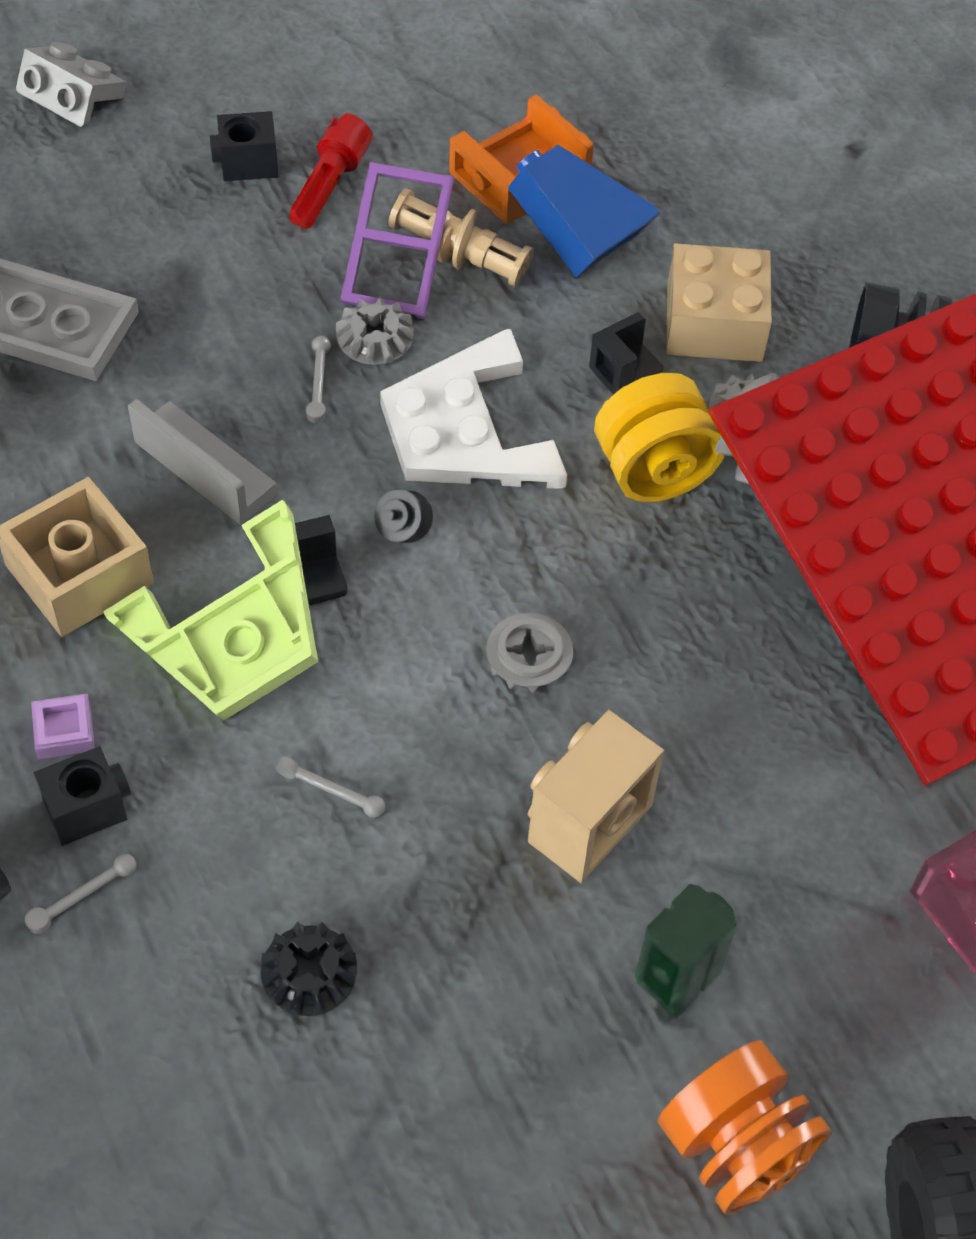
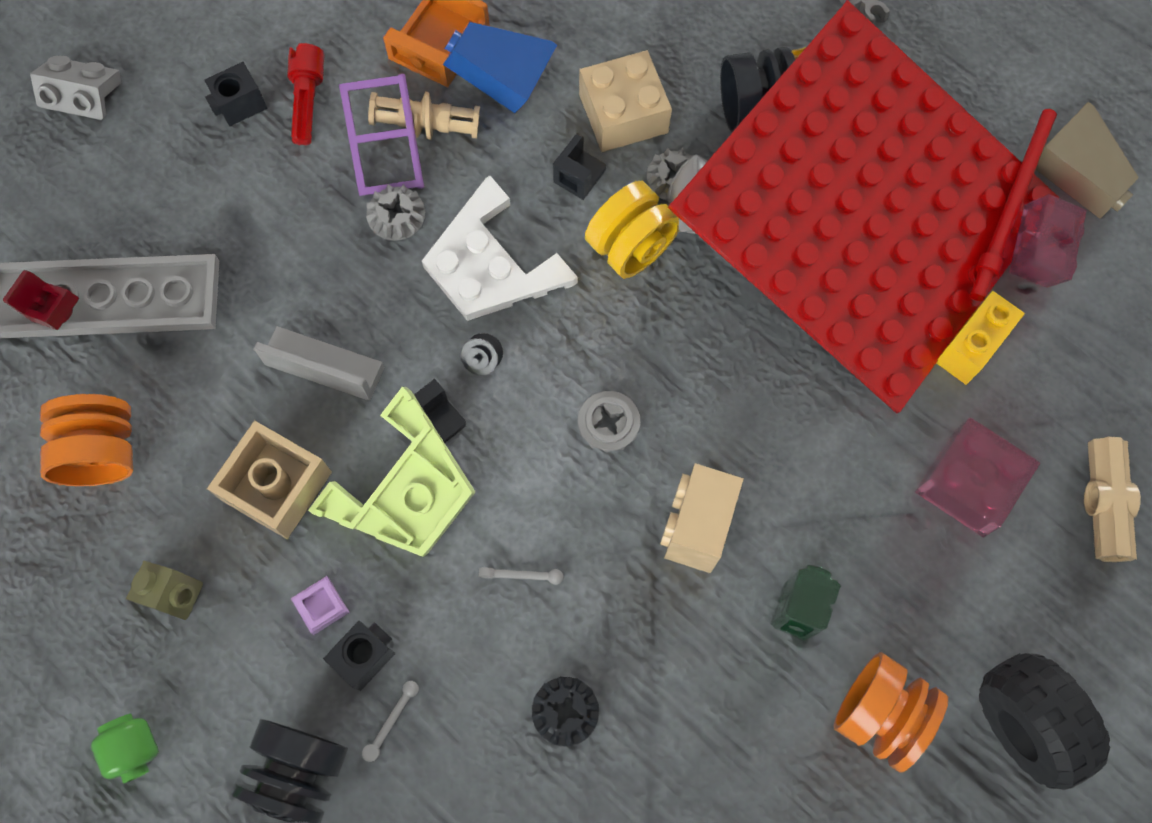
camera: 20 degrees left, 15 degrees up
light grey hinge [306,336,331,423] -> none

